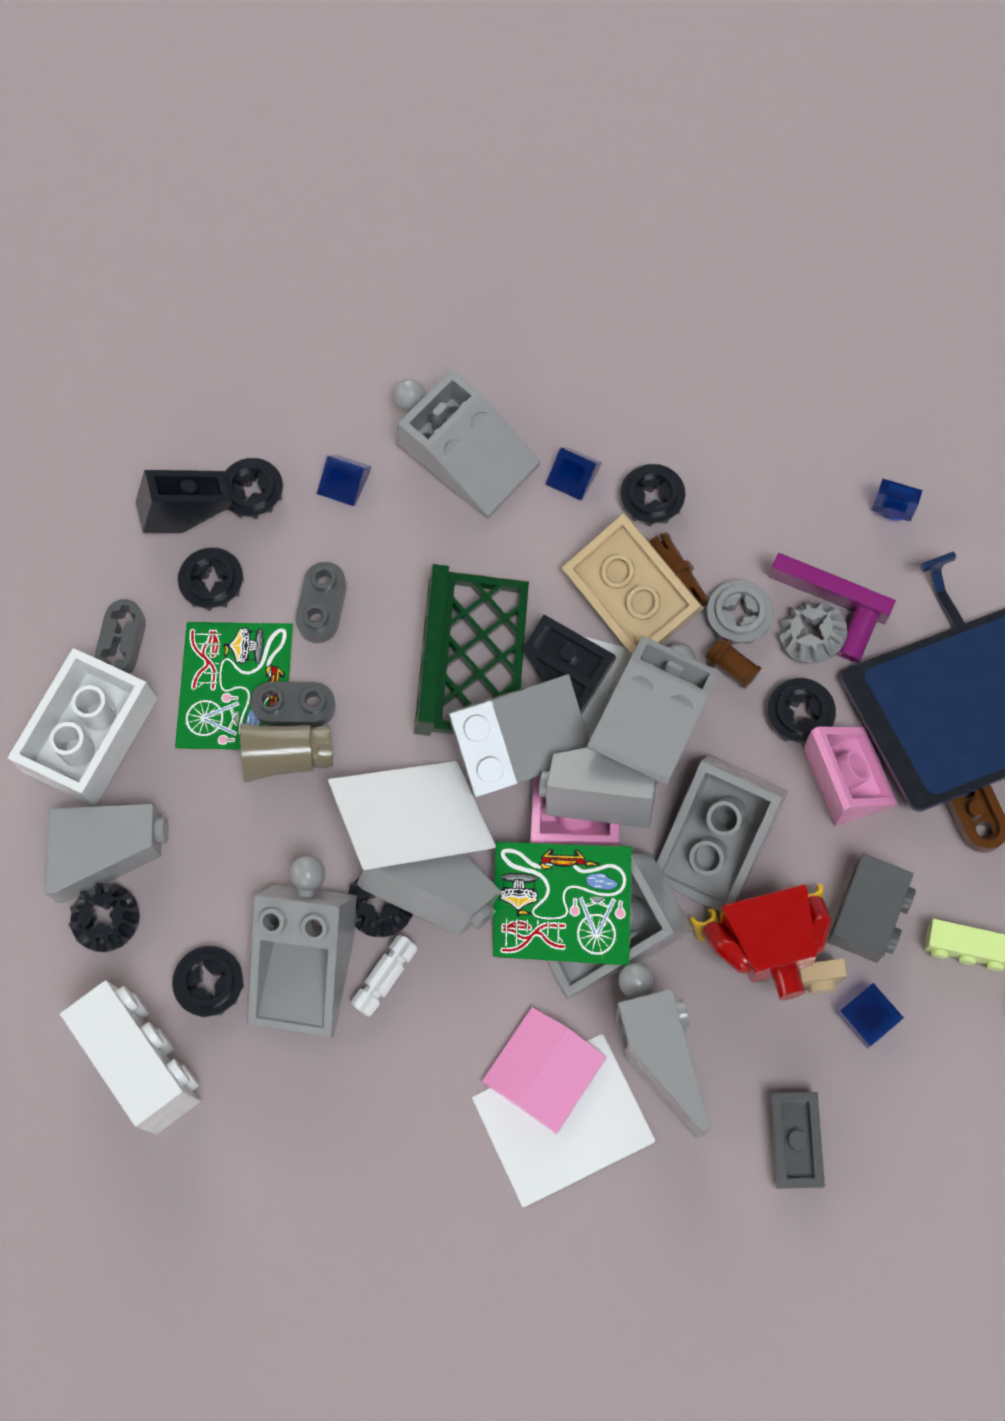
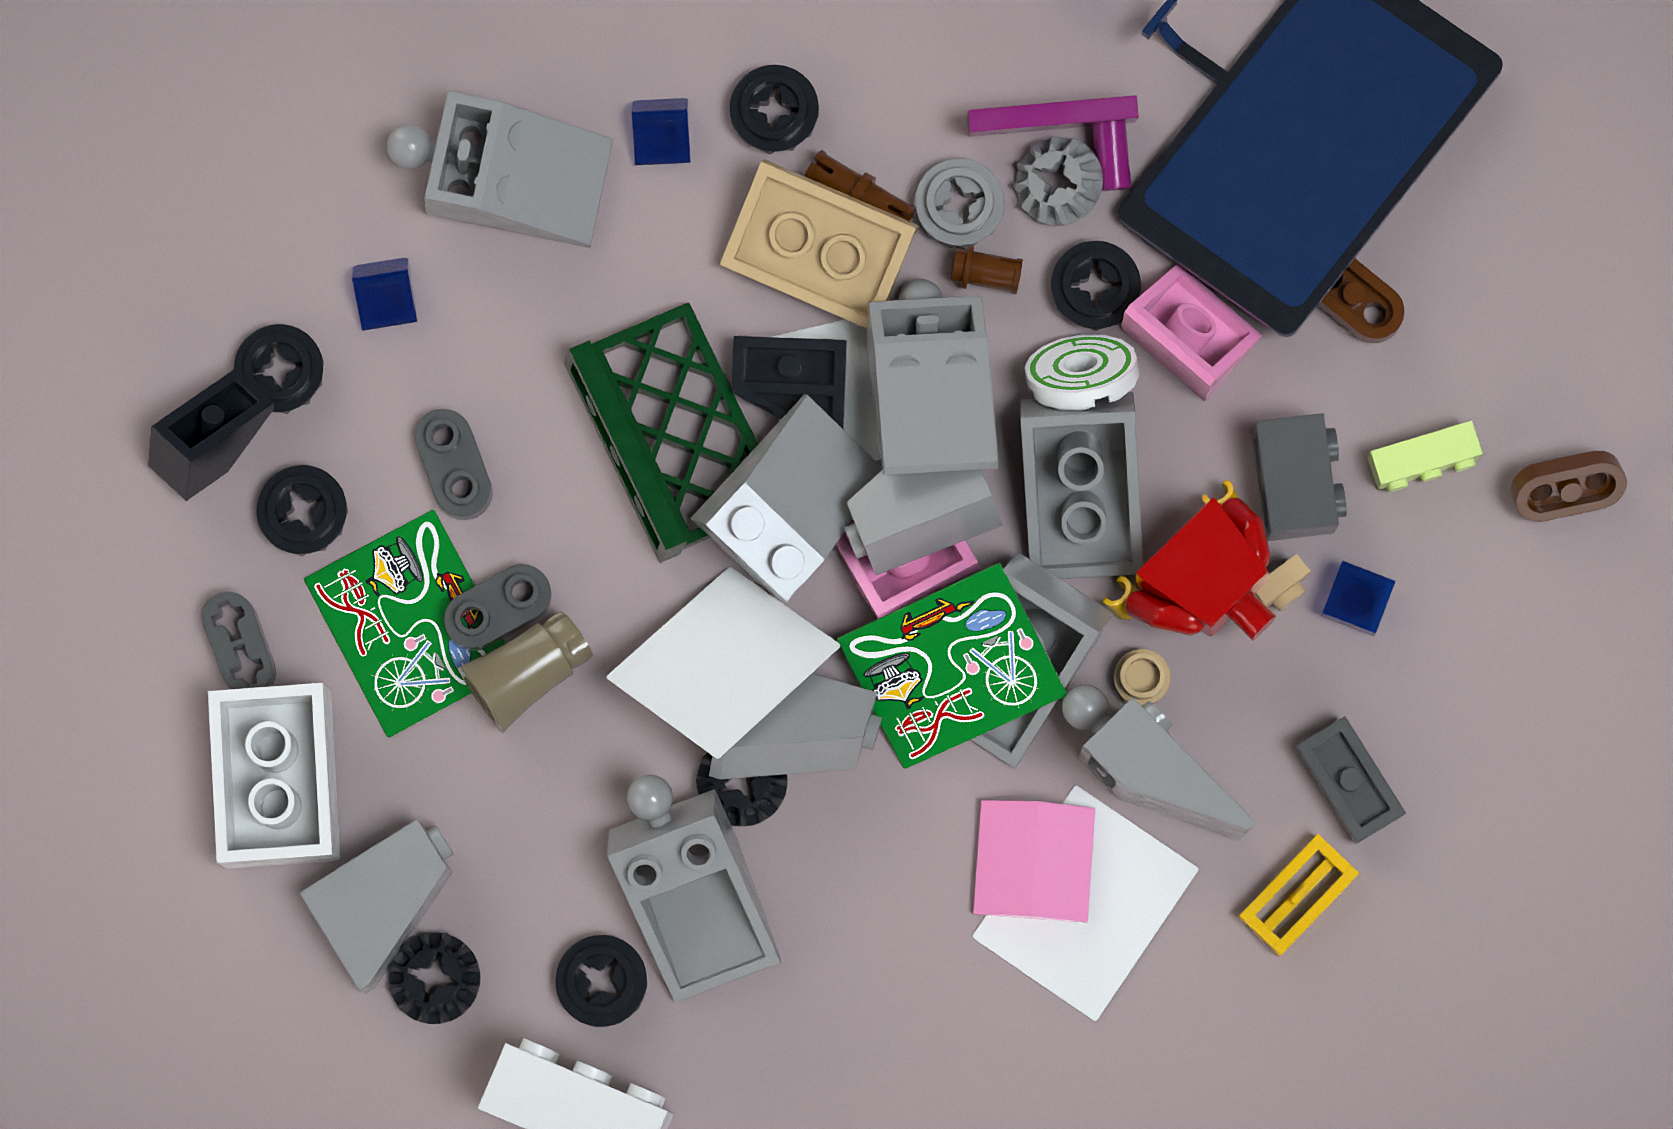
camera: 30 degrees left, 10 degrees up
white axle [351,934,417,1017] -> none
none -> white tile [1024,334,1139,410]
none -> tan plate [1113,649,1171,706]
none -> yellow tile [1238,834,1360,957]

